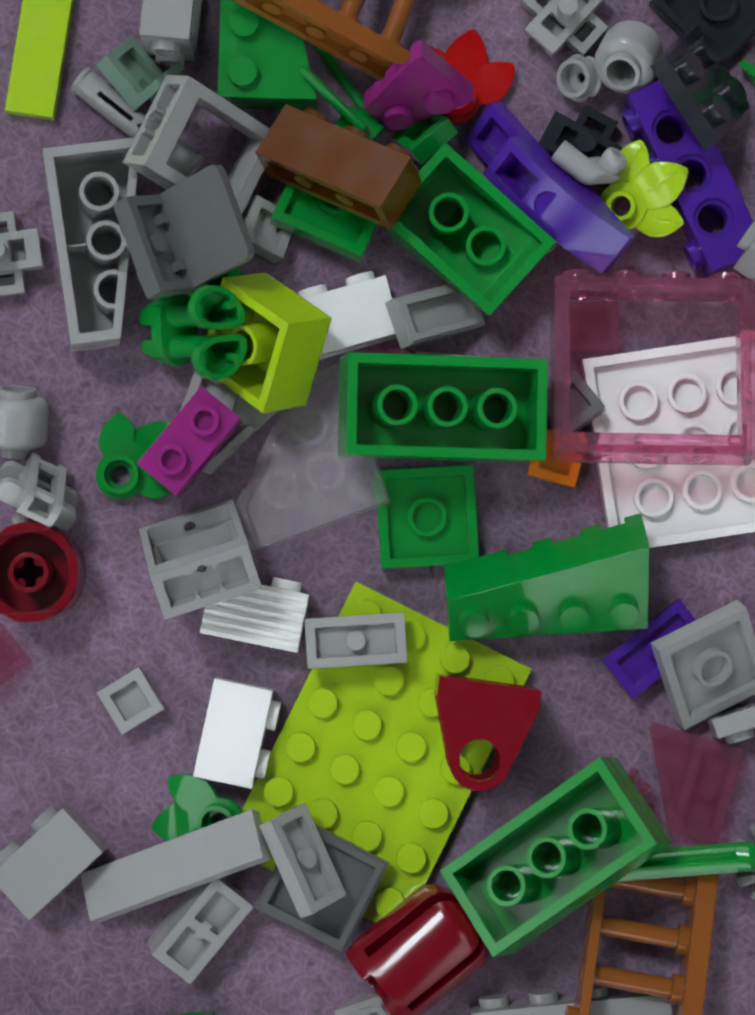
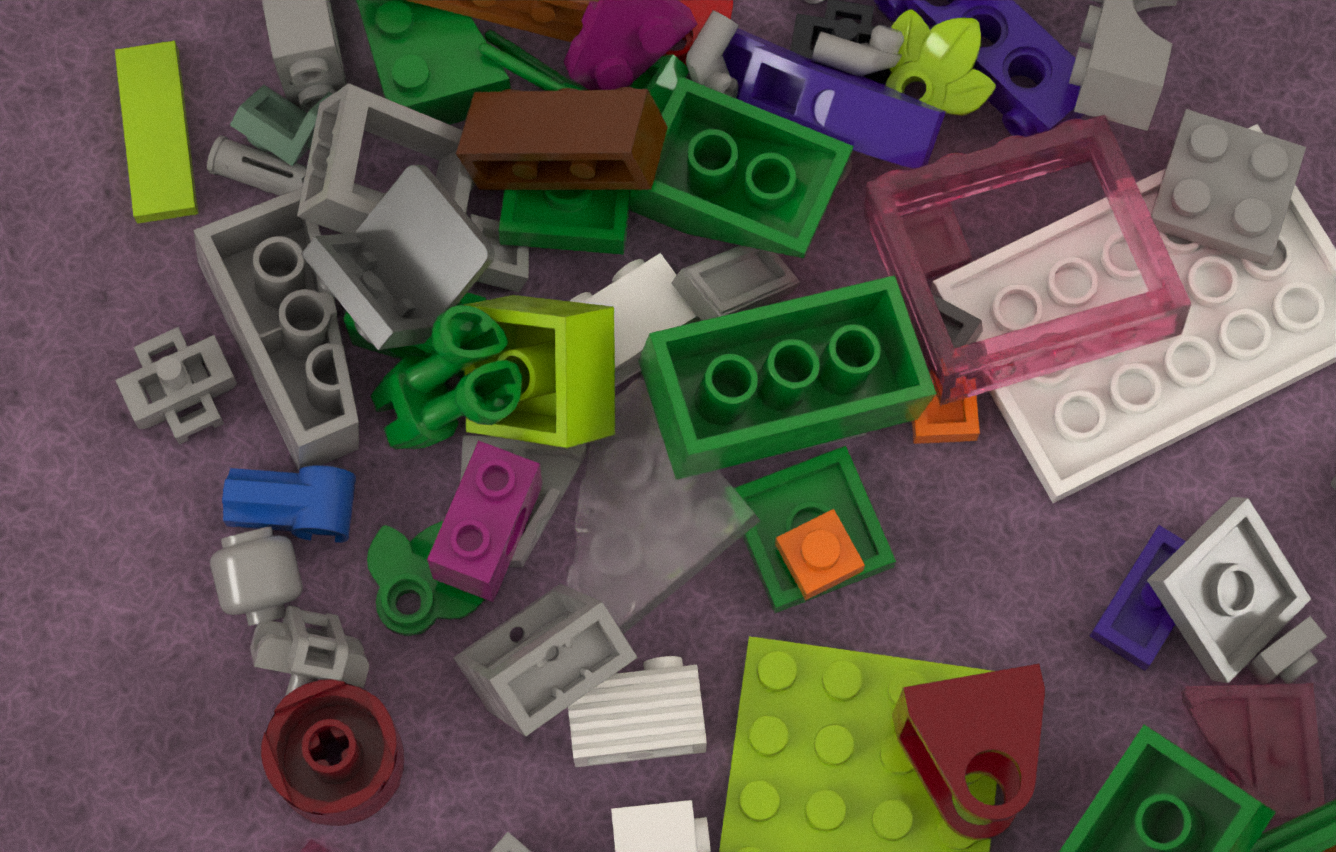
camera: 15 degrees left, 15 degrees down
light grey plate [304,613,407,669] -> none
green wedge [444,513,649,641] -> none
none -> blue piece [222,465,356,543]
none -> light grey arm [686,10,739,98]
none -> orange plate [775,509,865,600]

